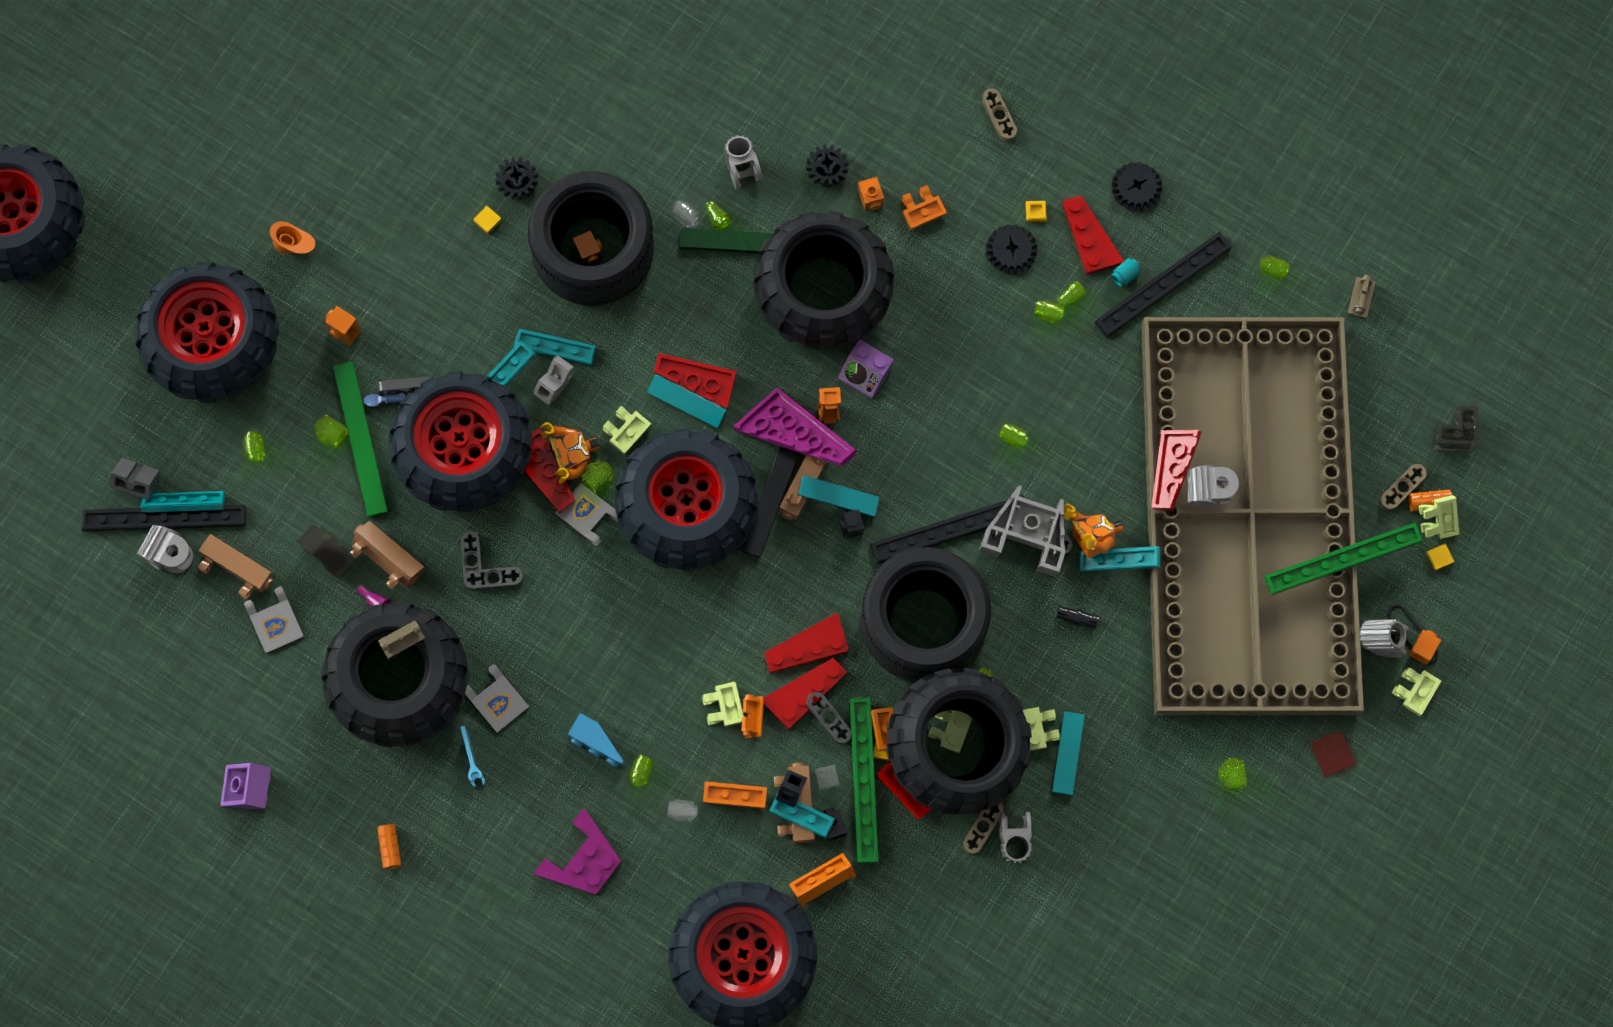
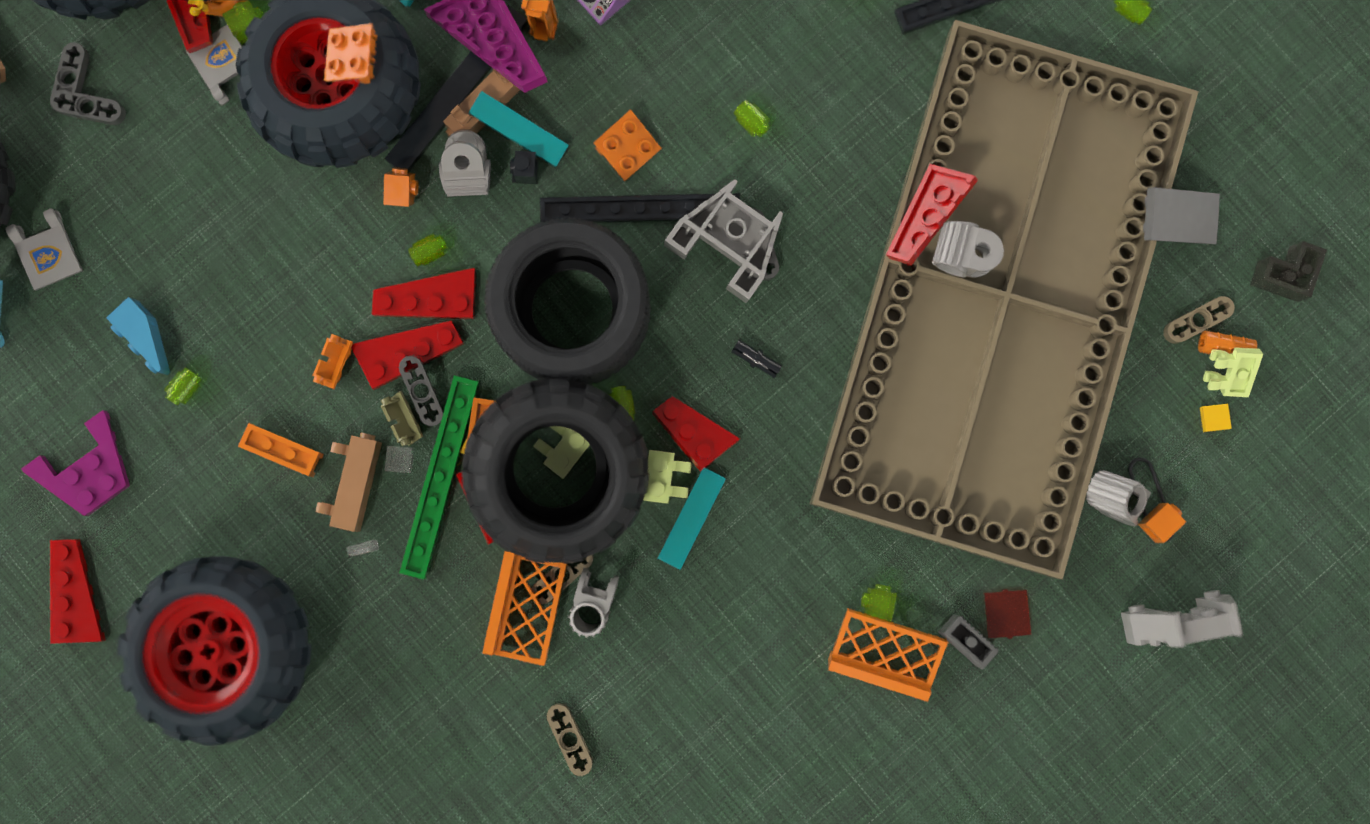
camera: 20 degrees right, 10 degrees up
clear brick [667,799,698,822] -> none
yellowish green plate [702,682,744,727] -> none
teal tile [769,793,835,838] -> none
black brick [776,770,807,808] -> none
orange container [789,853,856,907] -> none
black brick [822,808,848,842] -> none
orange torso [1063,504,1123,559] -> none
teal tile [1080,546,1160,572] -> none
green tile [1264,522,1423,596] -> none
dark tan hinge [1348,275,1376,318] -> none
yellowish green plate [1391,667,1441,716] -> none
none -> red wing [50,539,106,644]
none -> orange hinge [325,24,377,84]
none -> clear tile [346,540,379,557]
none -> olive hinge [380,391,423,447]
none -> orange brick [383,168,419,207]
none -> clear neon green brick [408,233,448,267]
none -> light grey piece [439,130,491,197]
none -> orange fence [482,551,567,666]
none -> dark tan beam [547,703,593,776]
none -> orange hinge [593,110,662,181]
none -> red wing [652,396,740,472]
none -> orange fence [828,608,948,702]
none -> dark grey brick [938,615,998,669]
none -> light grey wedge [1121,590,1242,647]
none -> tile [1143,187,1220,244]

